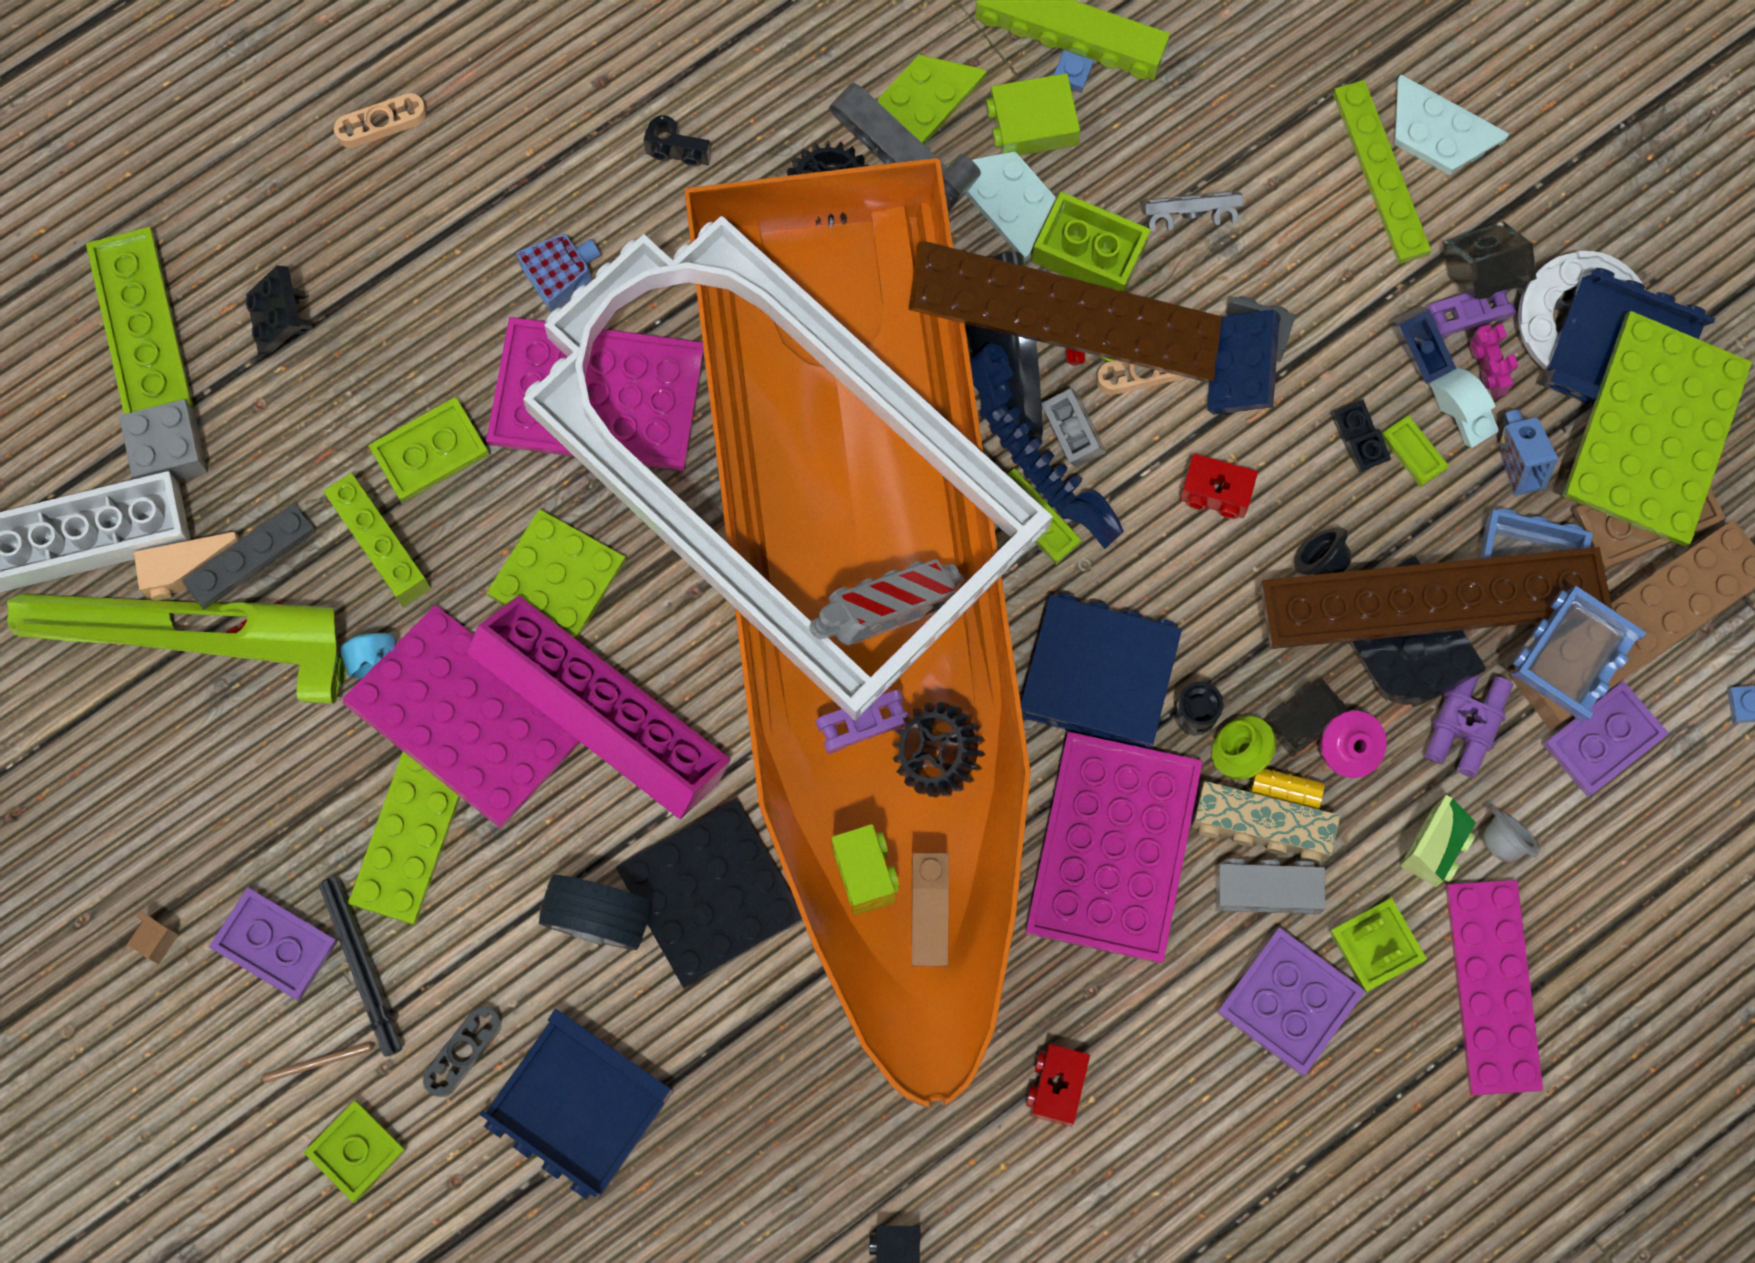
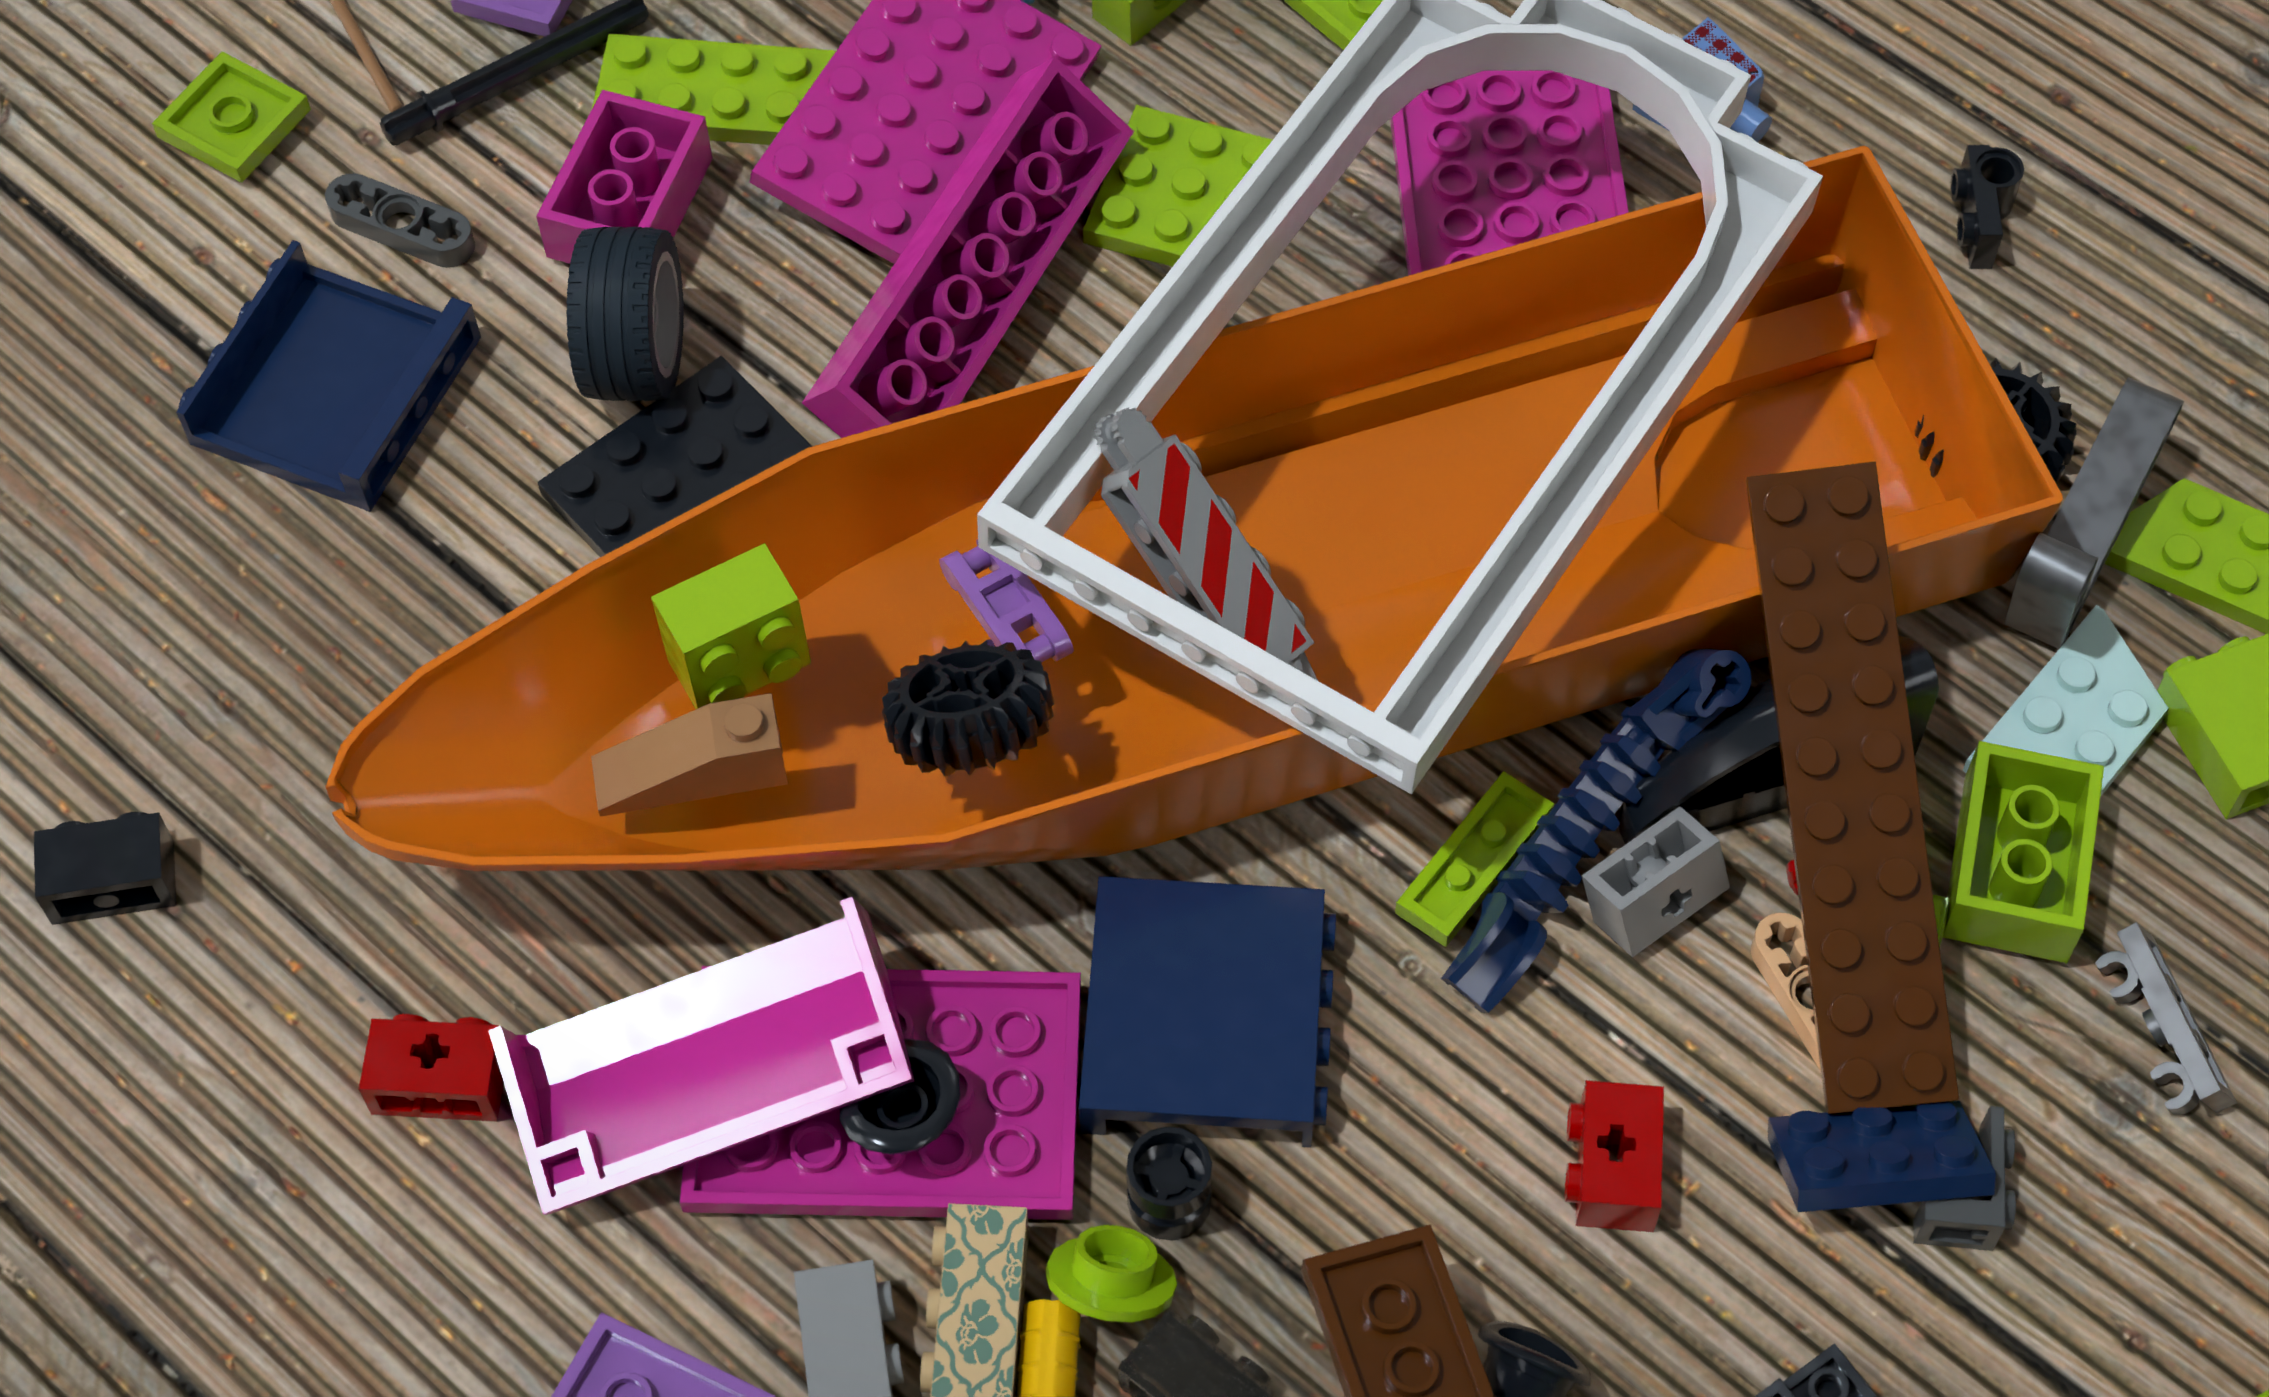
camera: 80 degrees right, 15 degrees down
none -> dark pink slope [489,897,914,1216]
none -> dark pink brick [536,90,713,264]
none -> black hat [840,1039,960,1155]

